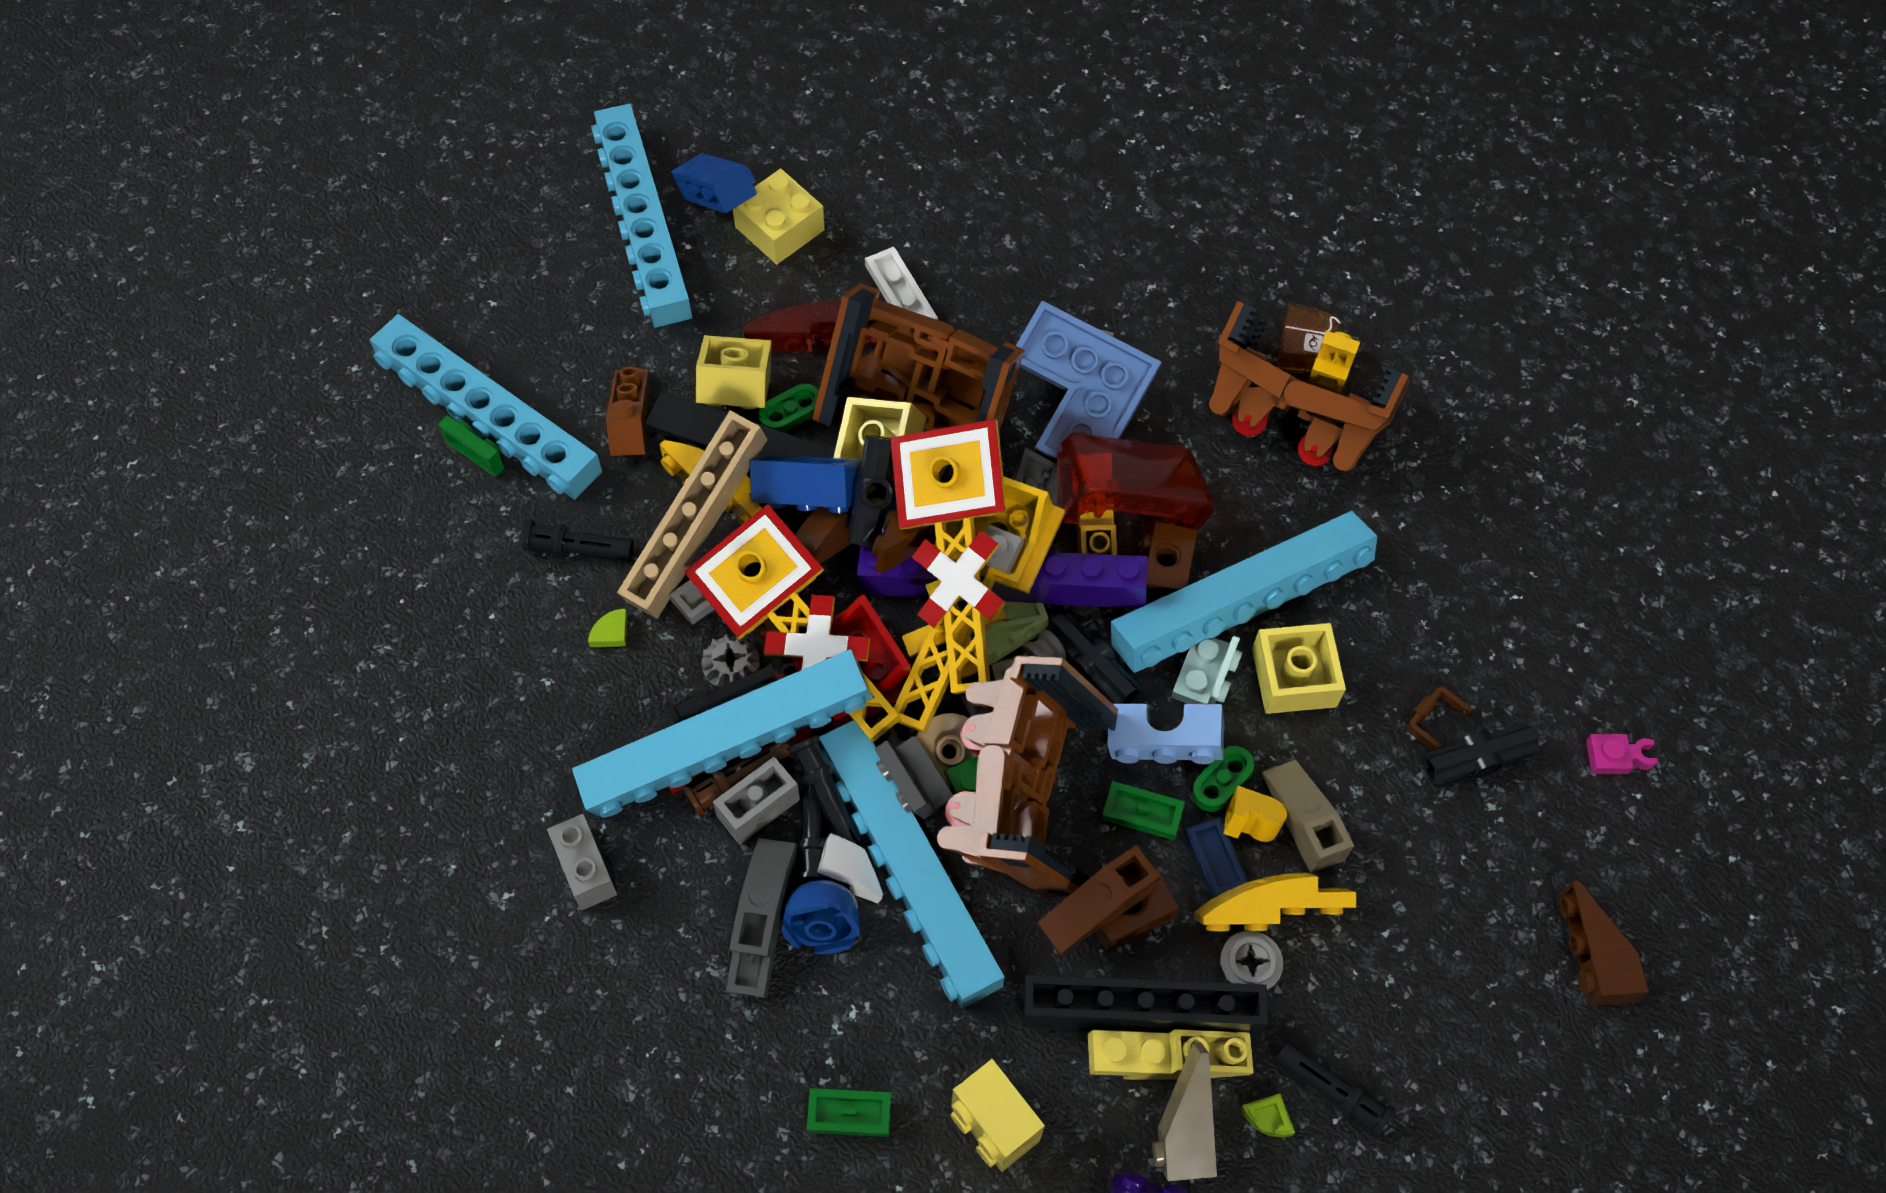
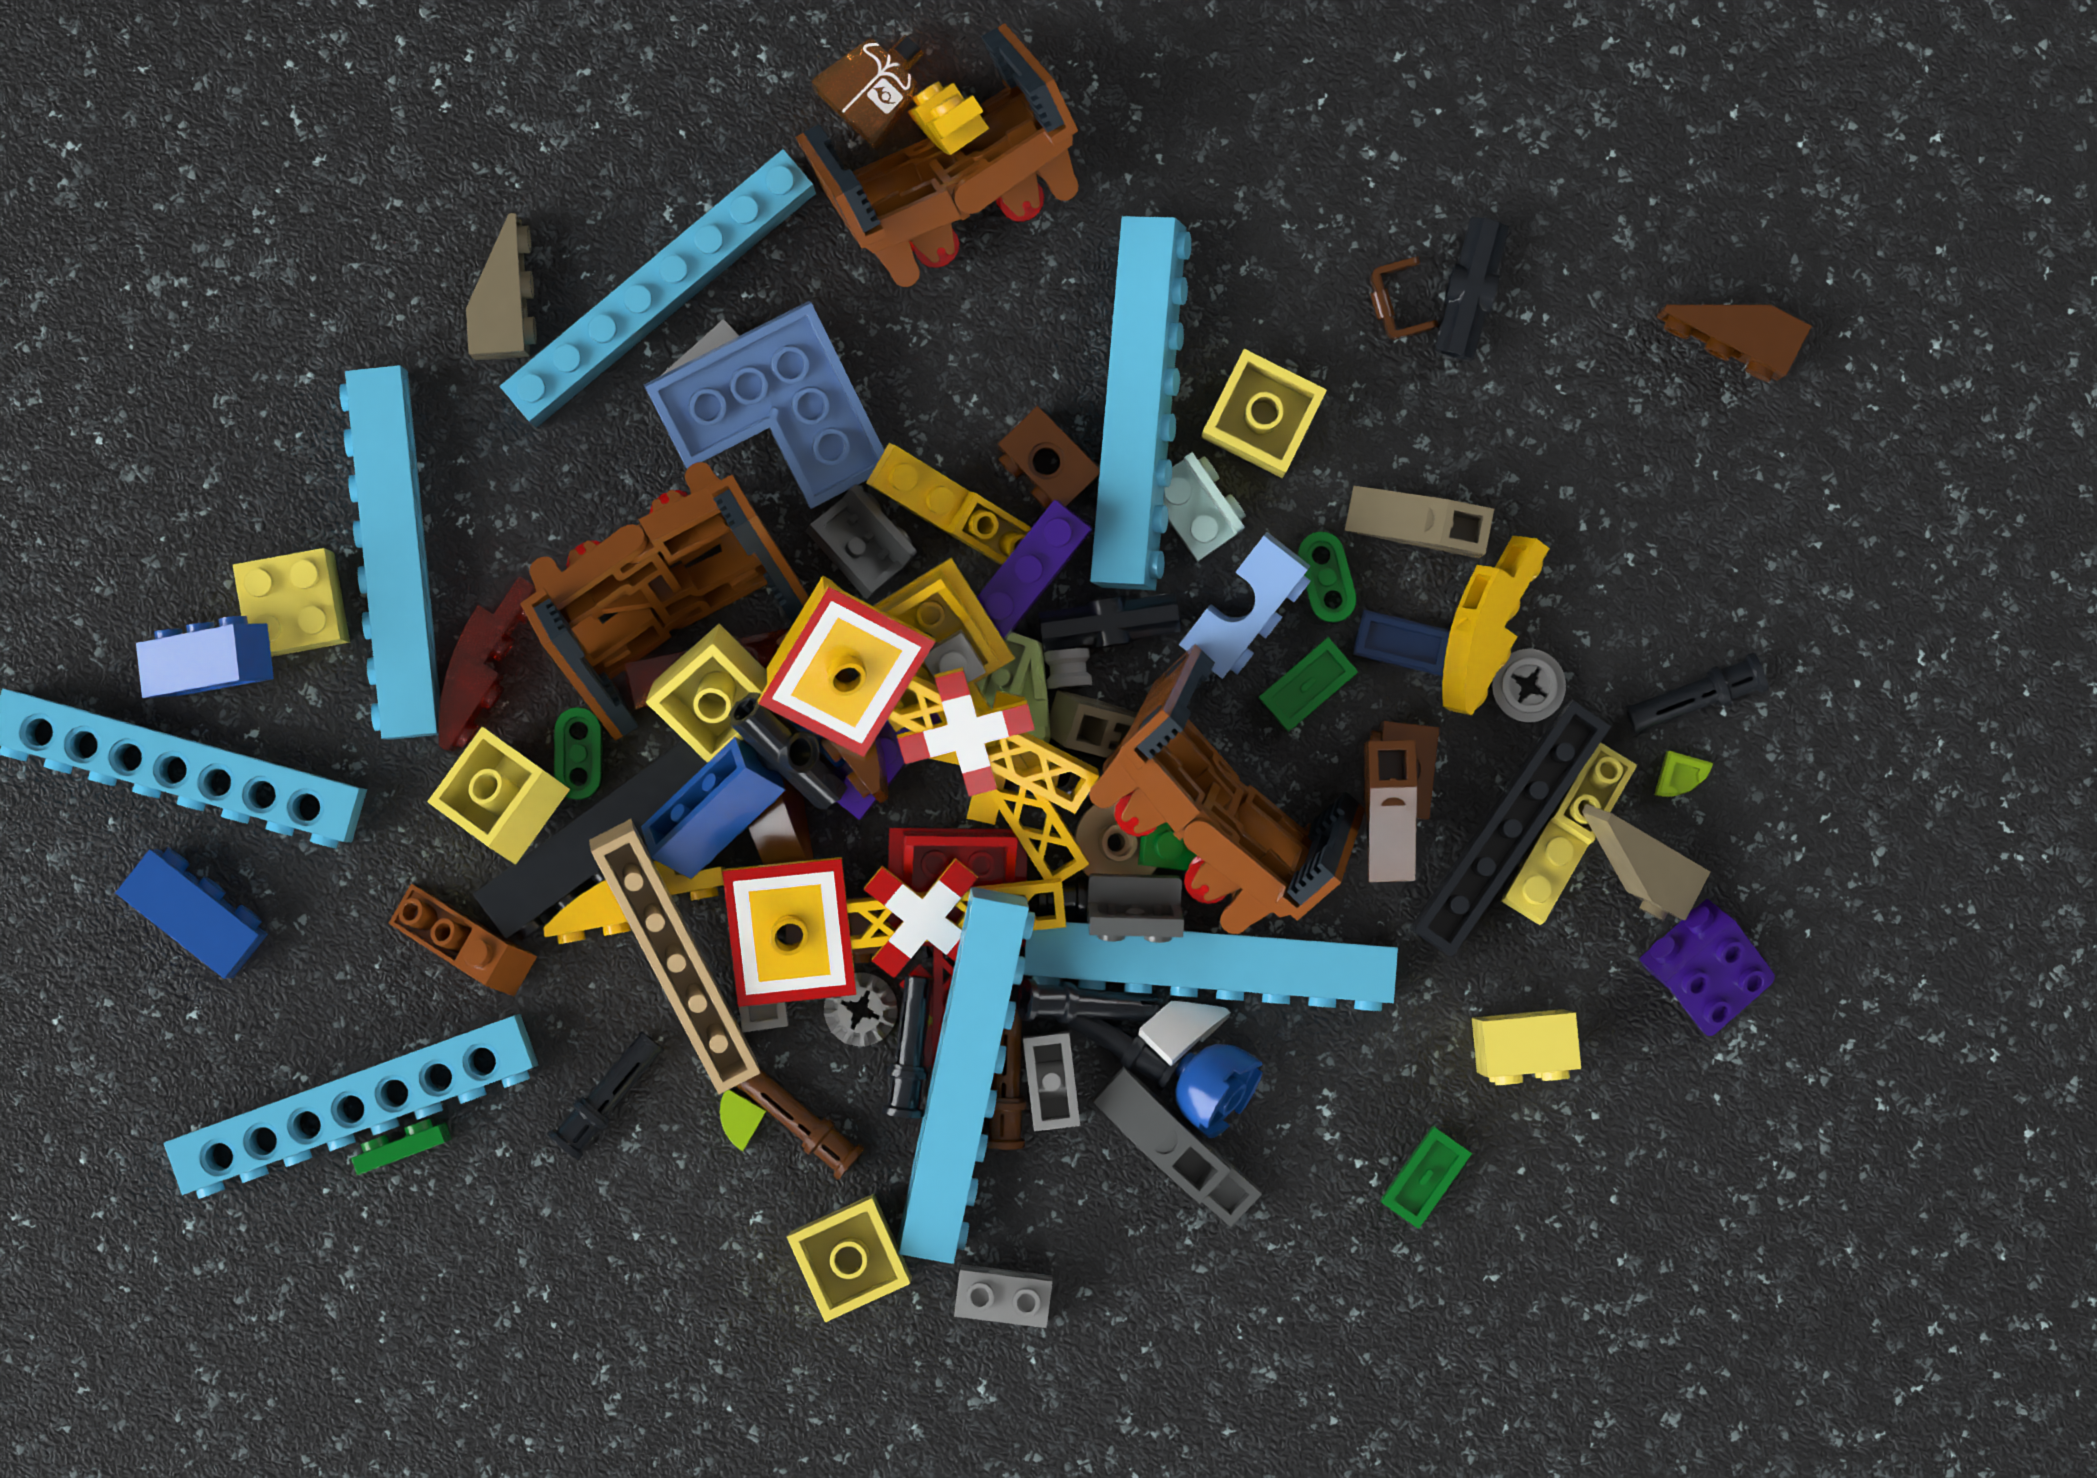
camera: 60 degrees left, 25 degrees up
white plate [865,247,938,320] -> none
clear red windscreen [1057,432,1214,532] -> none
yellow leg [1223,785,1287,842] -> none
dark pink plate [1586,734,1658,774] -> none
none -> blue brick [115,848,268,979]
none -> medium azure brick [339,365,444,740]
none -> dark tan slope [466,213,537,360]
none -> medium azure brick [499,149,816,428]
none -> reddish brown pin [737,1068,865,1180]
none -> light yellow brick [787,1194,912,1322]

